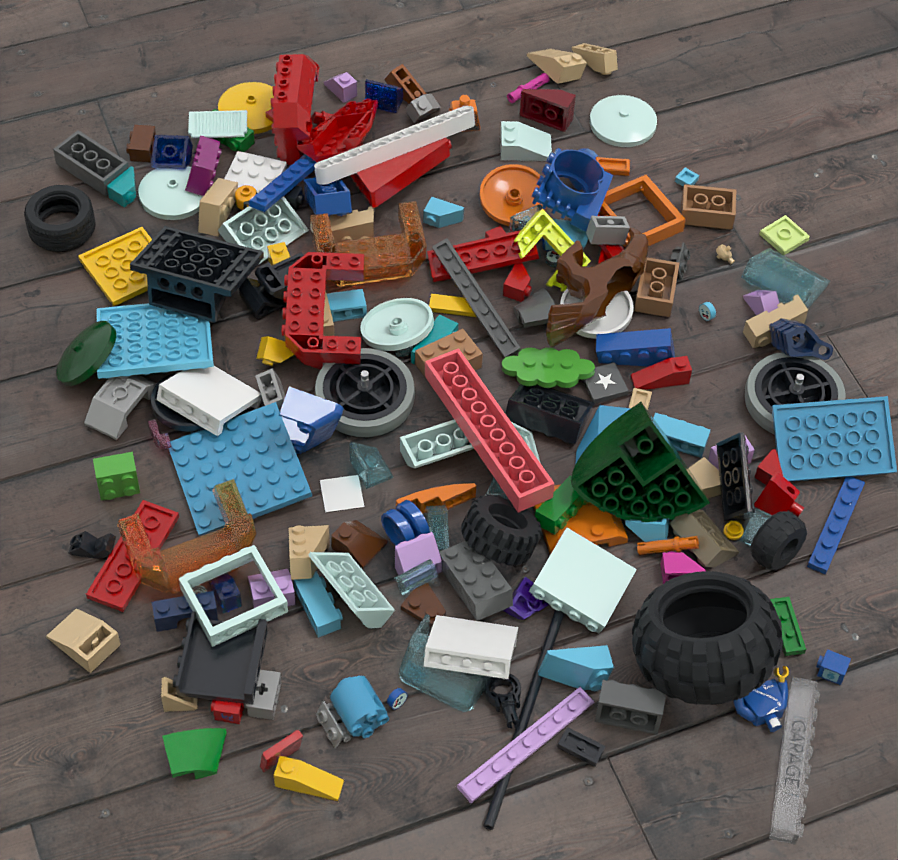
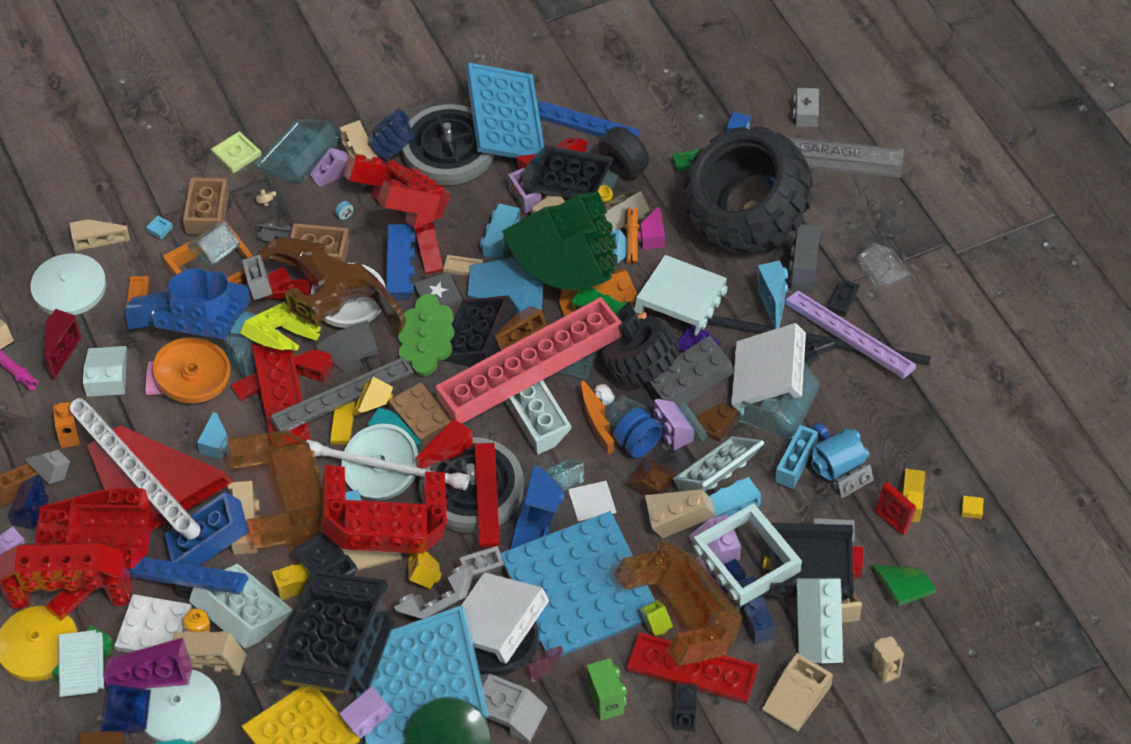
camera: 90 degrees left, 0 degrees up
none -> tan slope [70,219,130,251]
none -> clear light blue slope [187,221,240,266]
none -> white hose [303,440,469,490]
none -> lavender brick [340,686,393,739]
none -> red wedge [343,154,449,228]
none -> yellow slope [352,377,393,415]
none -> light grey slope [394,564,475,619]
none -> red slope [416,419,473,469]
none -> red tile [475,443,500,548]
none -> dark orange slope [494,306,548,351]
none -> white plate [594,384,615,406]
none -> black slope [618,301,643,341]
none -> lime brick [640,600,673,636]
none -> medium azure brick [775,425,818,489]
none -> light grey brick [793,88,819,127]
none -> light aqua slope [797,578,843,663]
none -> clear slope [857,242,912,287]
none -> tan brick [871,637,904,683]
none -> yellow tile [962,496,984,519]

